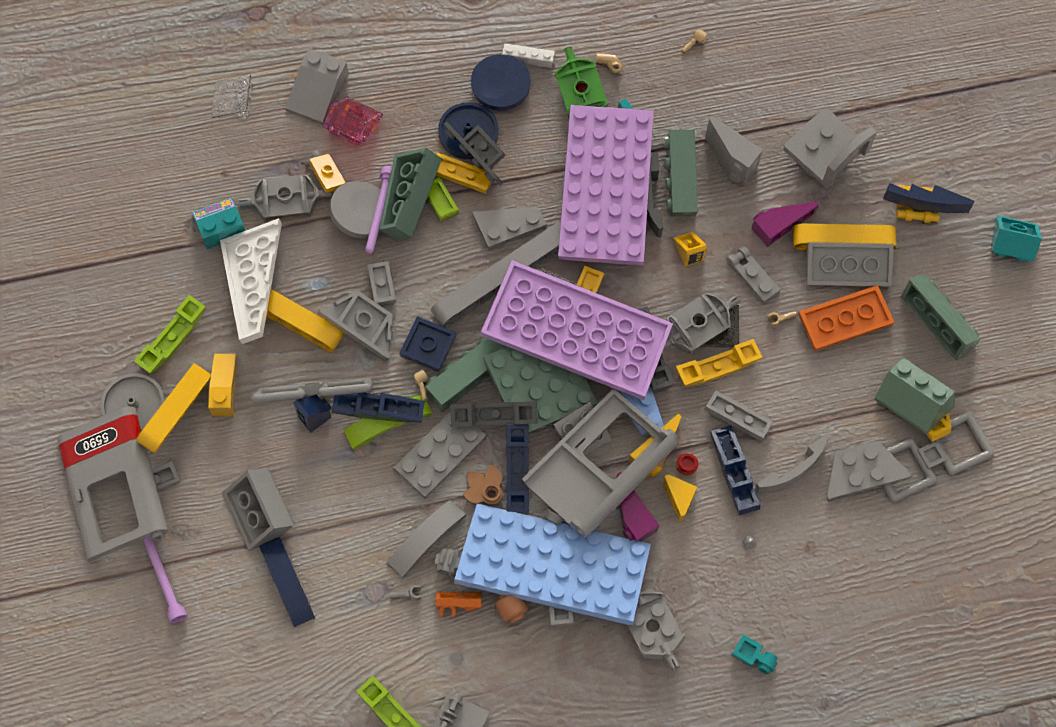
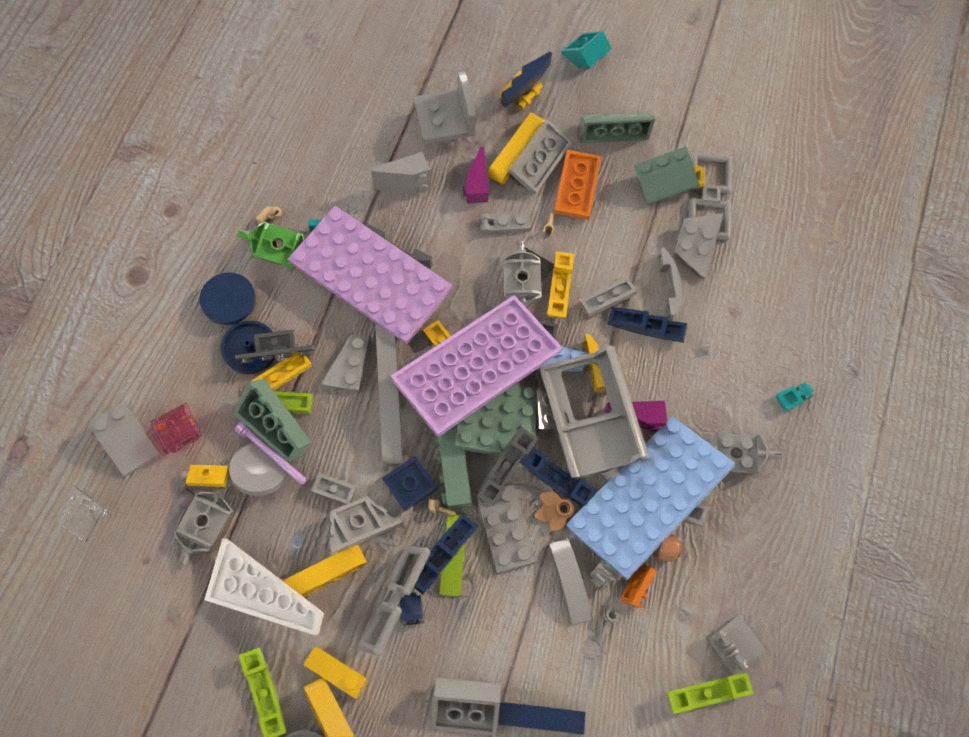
camera: 60 degrees left, 0 degrees up
teal slope [192,198,245,249] -> none
white piece [502,43,554,68] -> none
yellow slope [663,474,697,522] -> none
sand green wedge [664,129,698,217] -> none
yellow slope [673,231,707,267] -> none
red plate [676,453,698,475] -> none
tan hand [681,30,707,53] -> none

